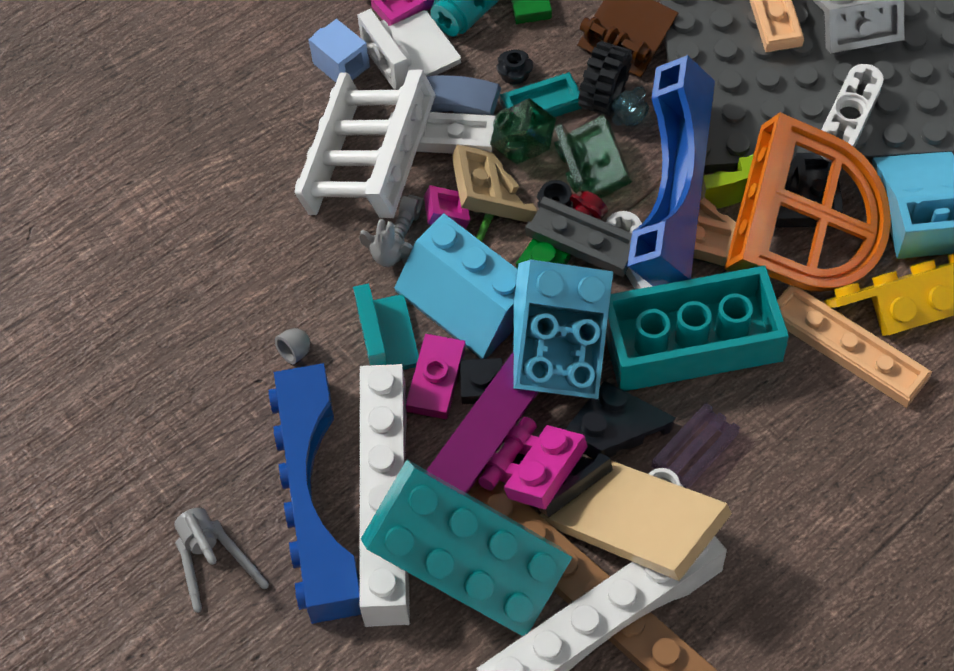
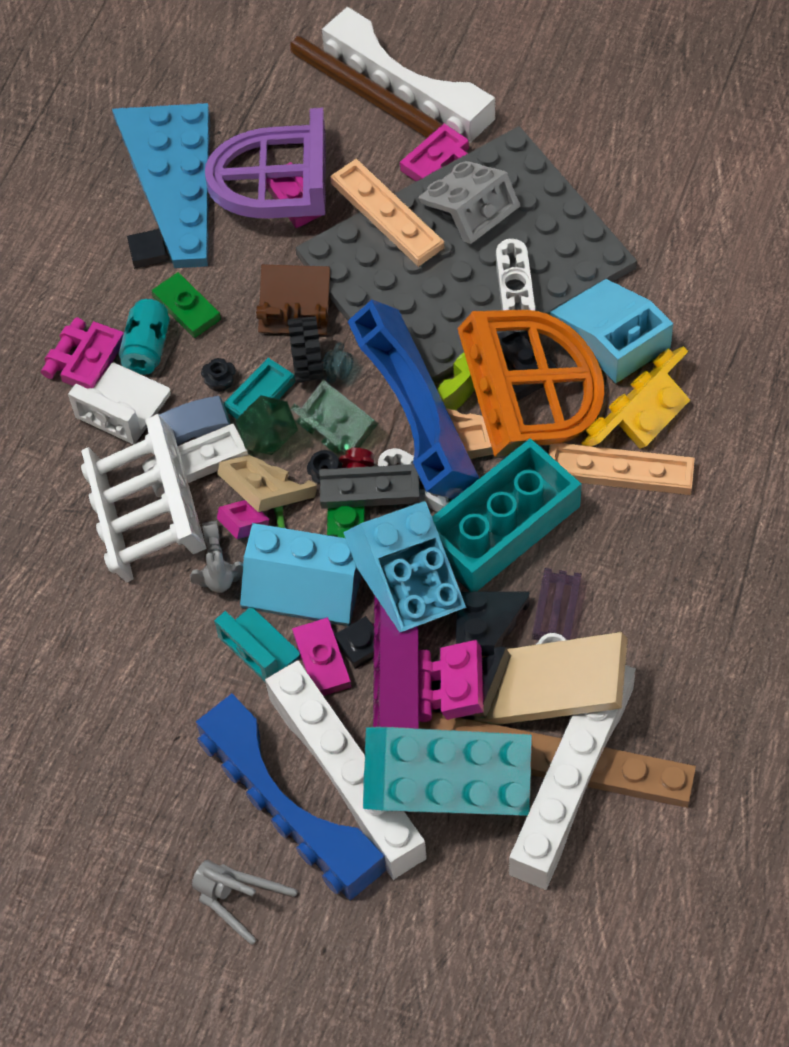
camera: 30 degrees left, 0 degrees up
light grey hinge [275,328,310,364] -> none
light blue brick [308,19,370,82] -> none

